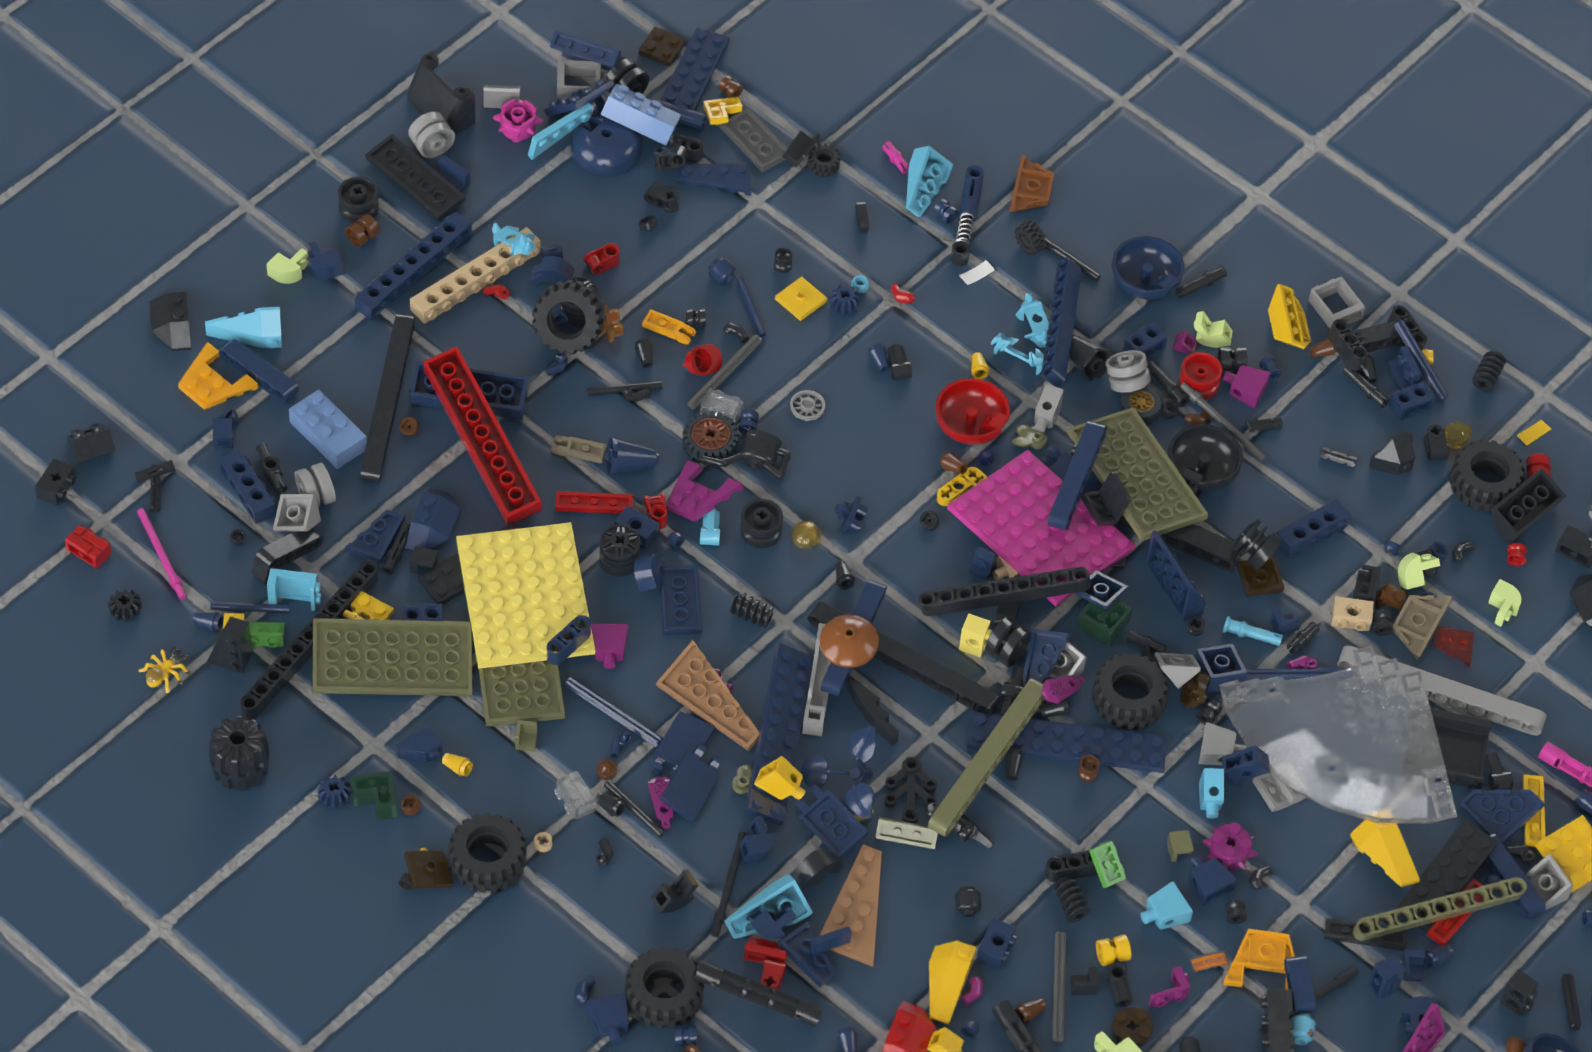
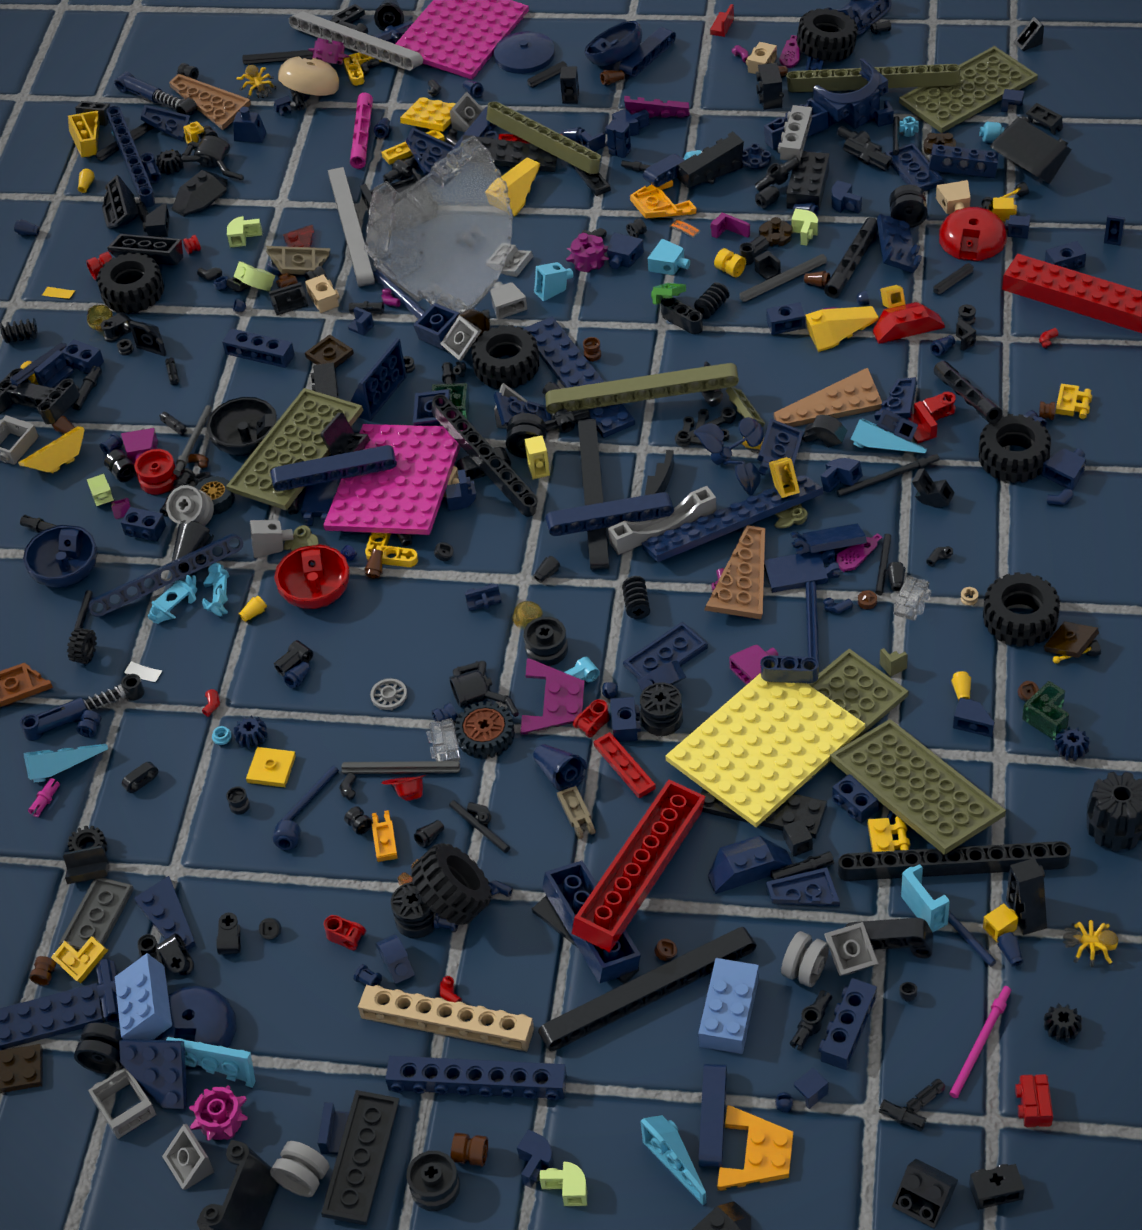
camera: 115 degrees left, 5 degrees down
bright green bracket [249,622,285,648] -> none
medium azure piece [492,223,535,256] -> none
dark blue fence [549,30,628,71] -> none
dark blue tile [810,927,852,955] -> none
dark orange dish [820,615,879,668] -> none
black head [955,886,982,917] -> none
magenta piece [1041,675,1085,704] -> none
olive panel [1167,830,1193,862] -> none
dark blue brick [1222,745,1269,784] -> none
medium azure pin [1223,616,1283,646] -> none
black wheel [1232,519,1283,570] -> none

